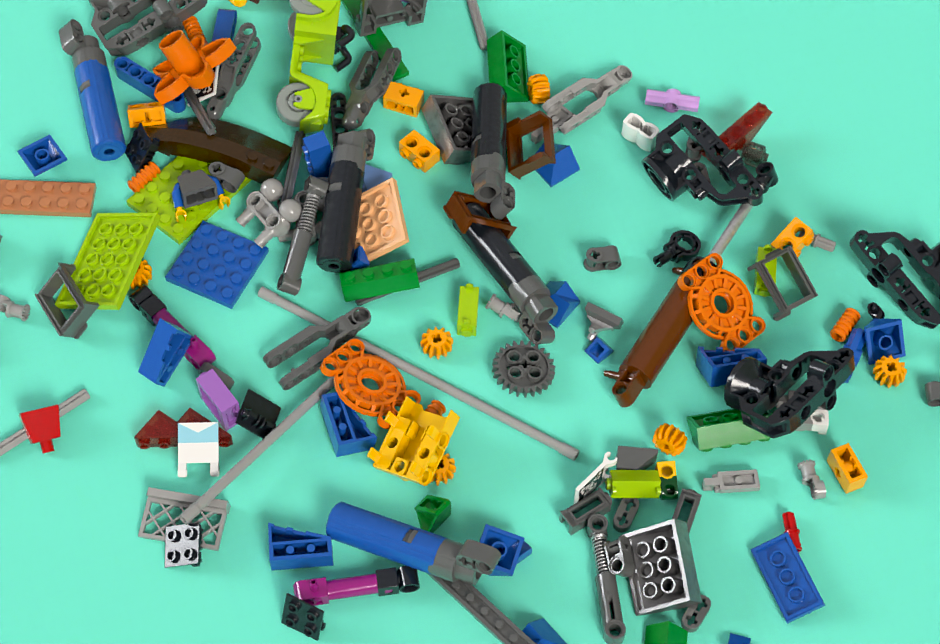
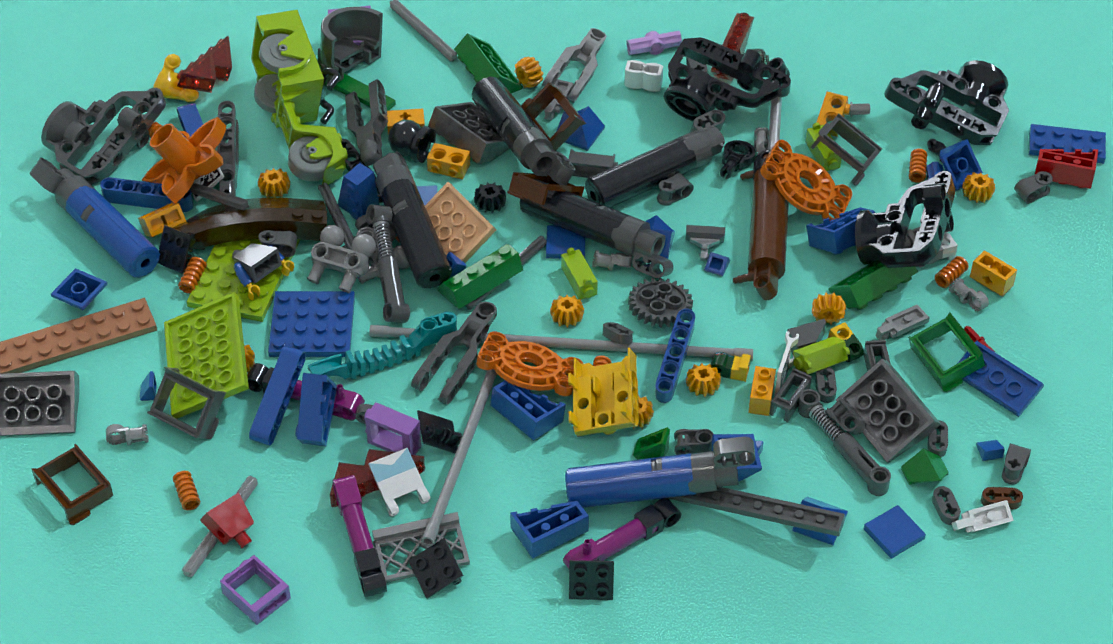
camera: 25 degrees left, 10 degrees down
none -> blue slope [140,371,157,401]
none -> orange piece [173,470,201,510]
none -> medium lavender window [220,555,291,625]
none -> blue beam [249,346,306,446]
none -> light orange gear [258,167,291,198]
none -> teal piece [308,312,457,379]
none -> magenta piece [332,475,387,597]
none -> black tile [388,119,436,163]
none -> black gear [474,182,506,213]
none -> blue tile [546,225,585,259]
none -> dark grey window [568,149,618,178]
none -> black piece [585,110,725,208]
none -> dark grey beam [602,322,633,344]
none -> blue beam [655,309,695,403]
none -> dark grey piece [674,429,714,455]
none -> light orange gear [686,362,721,397]
none -> leg [711,352,751,382]
none -> light orange brick [749,366,776,416]
none -> light grey connector [754,127,769,154]
none -> green piece [908,312,985,392]
none -> orange piece [935,256,969,288]

